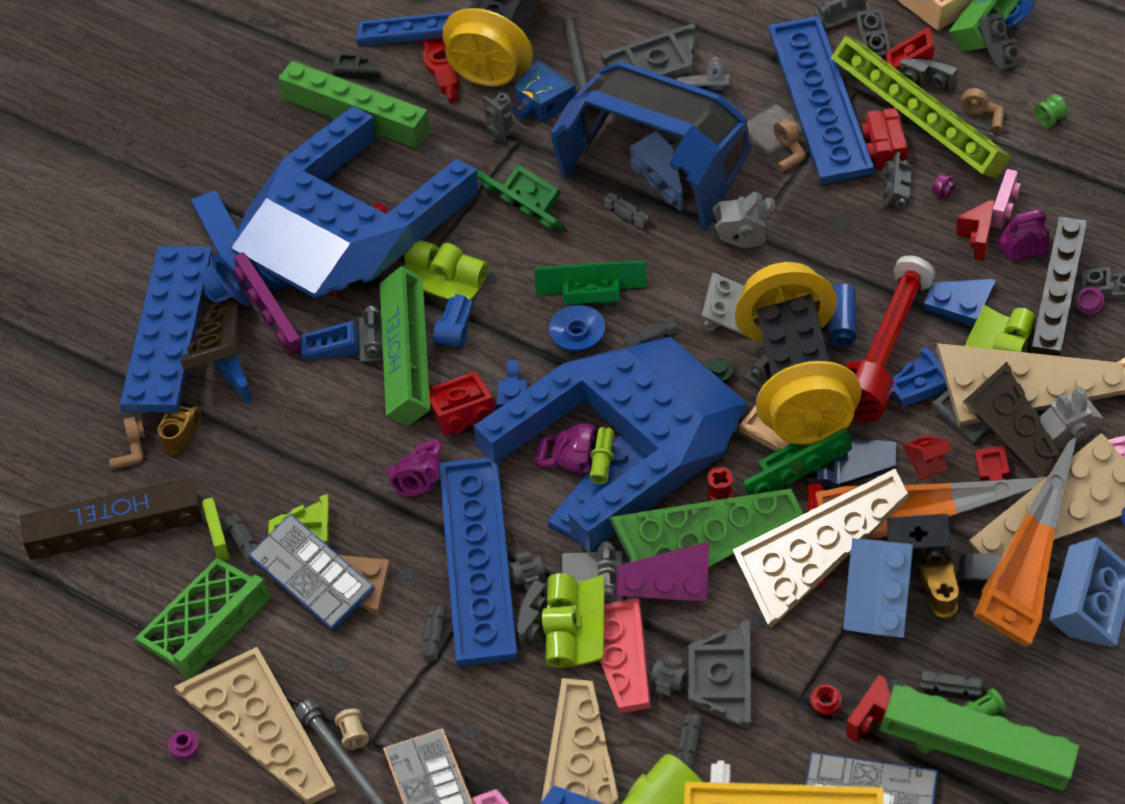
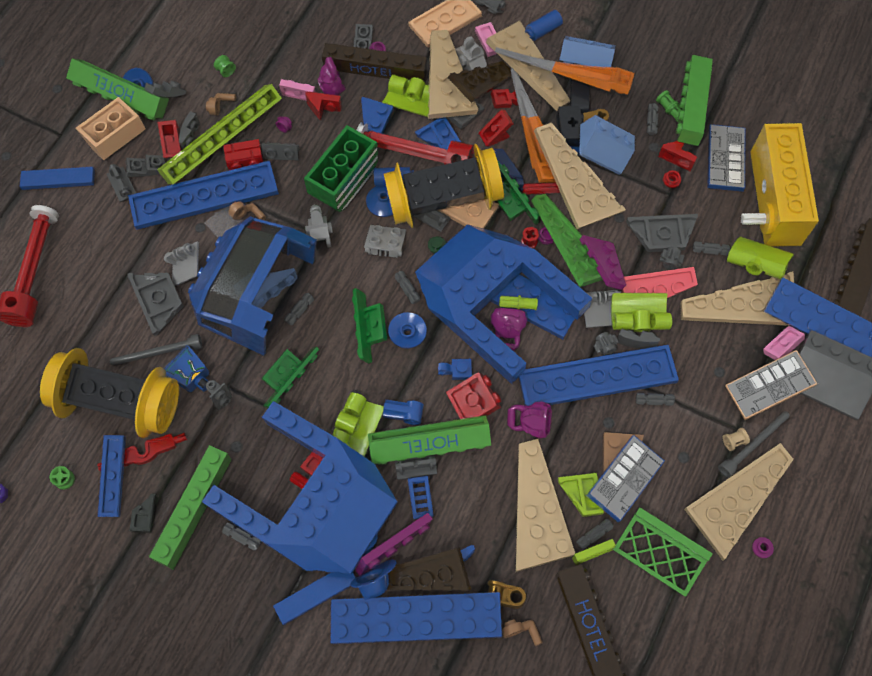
camera: 100 degrees left, 15 degrees up
none -> green brick [304,125,378,212]
none -> tan wing [516,439,575,572]

